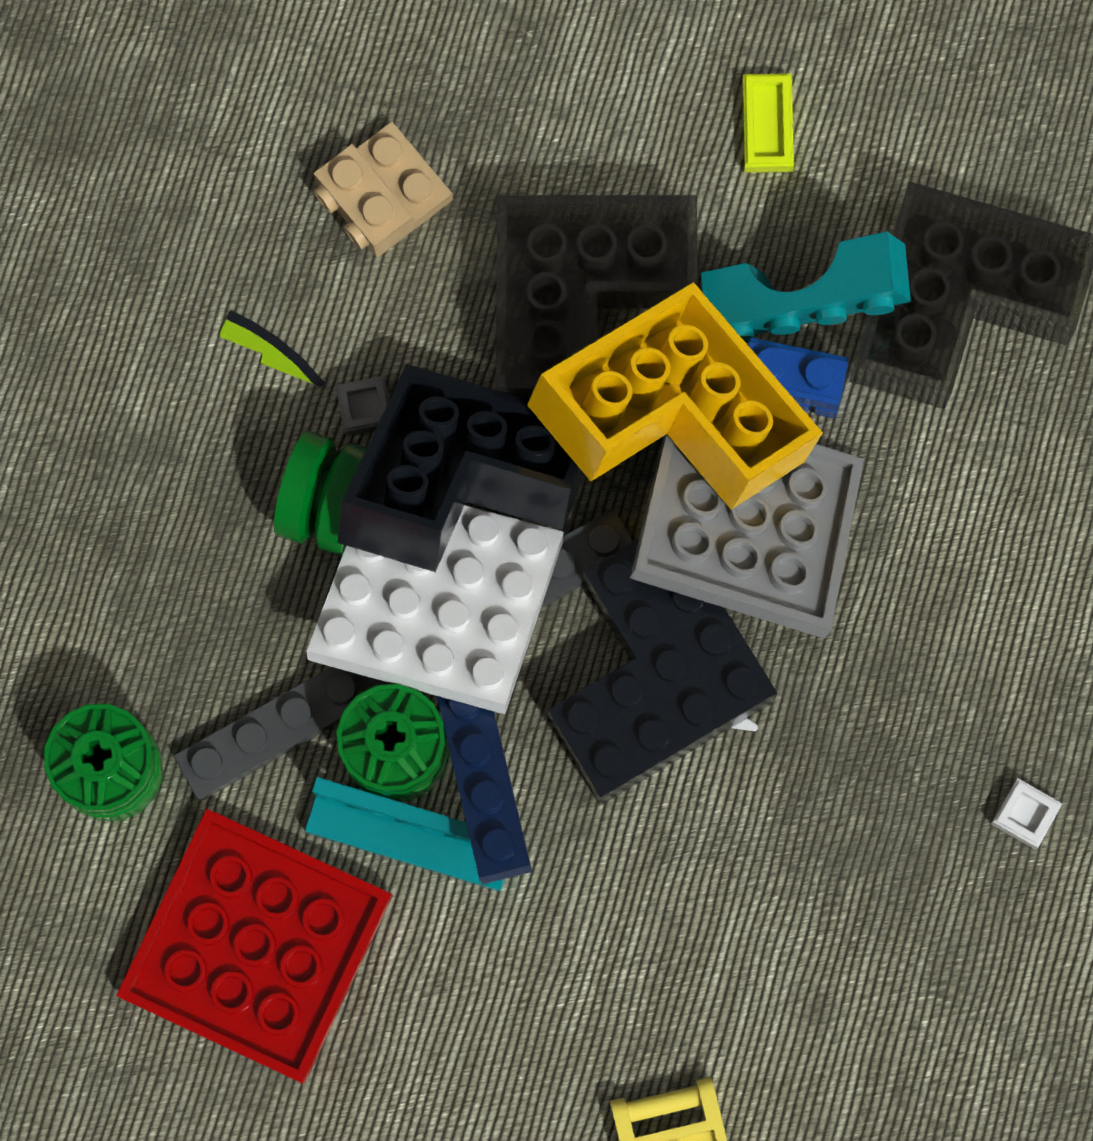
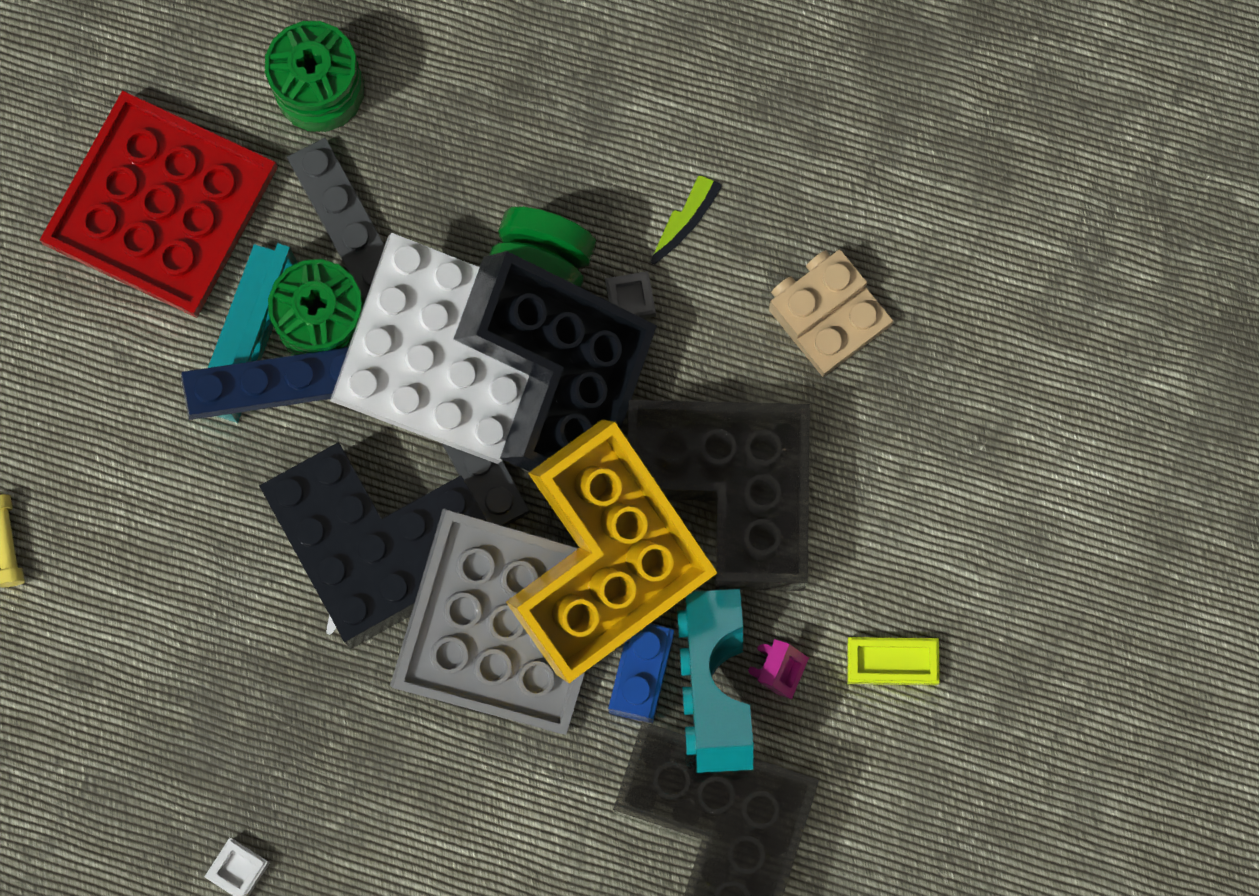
camera: 90 degrees right, 0 degrees up
none -> dark pink tile [748,639,809,699]

